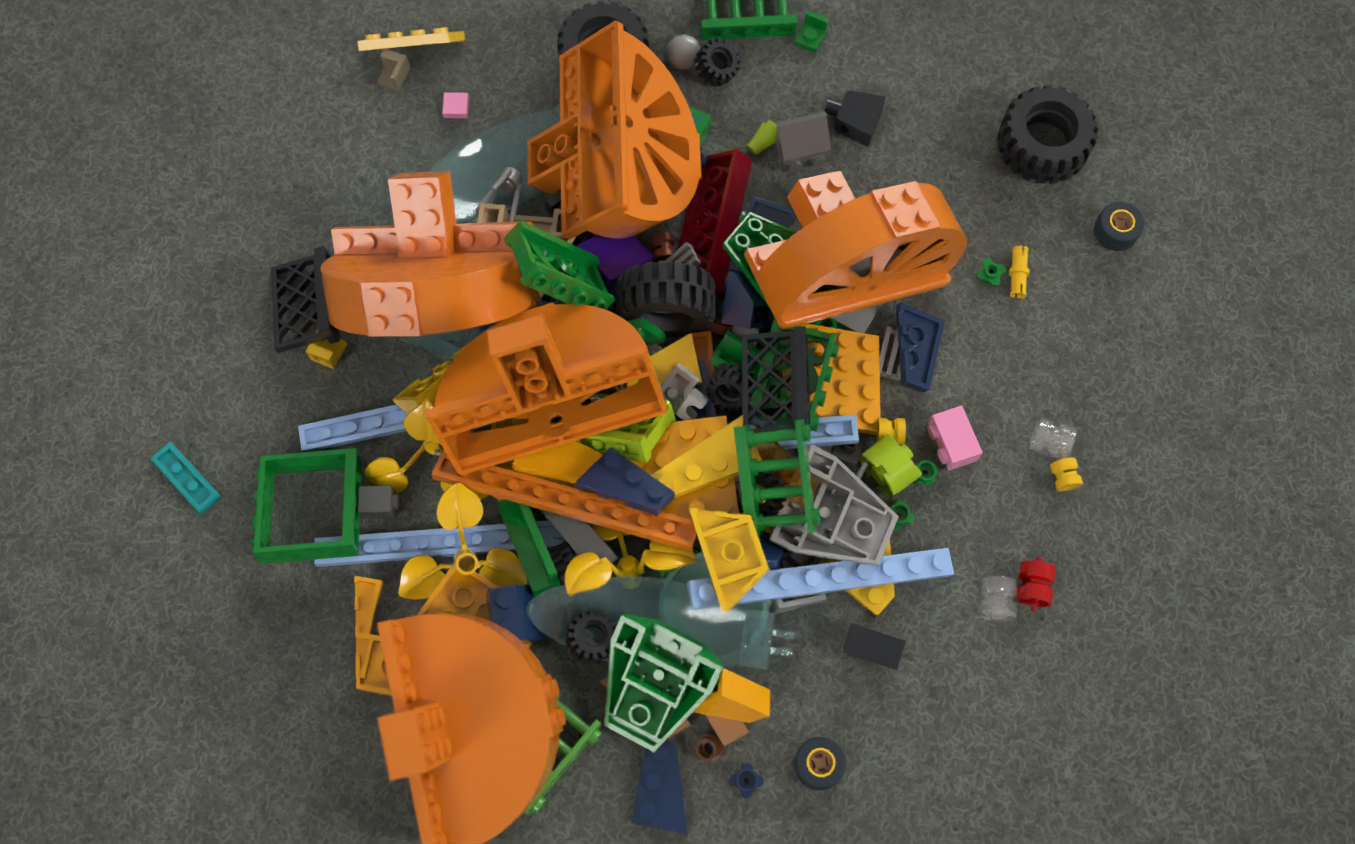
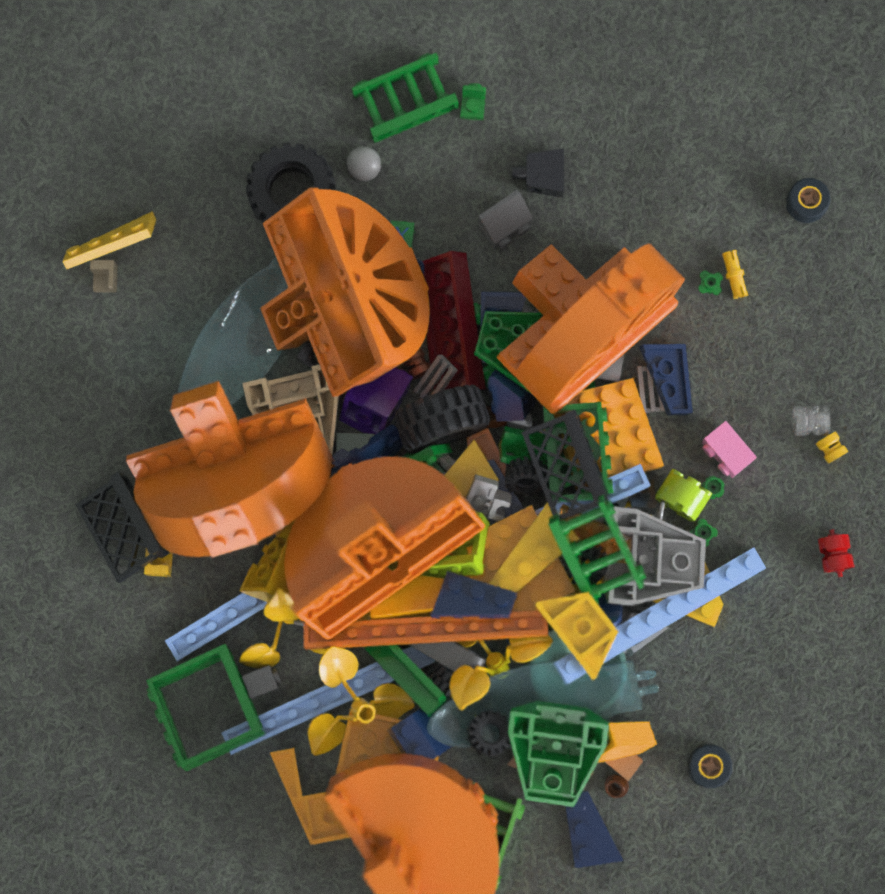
camera: 15 degrees left, 10 degrees up
teal tile [150,441,222,515] -> none
bright pink tile [442,93,469,118] -> none
light grey plant [475,167,524,222] -> none
green fence [503,220,615,310] -> none
black tyre [694,38,742,86] -> none
dark blue plate [730,763,764,798] -> none
lime cone [746,120,777,156] -> none
black hinge [843,623,906,670] -> none
yellow wheel [876,418,906,444] -> none
clear wheel [980,576,1018,622] -> none
black tyre [997,85,1099,184] -> none

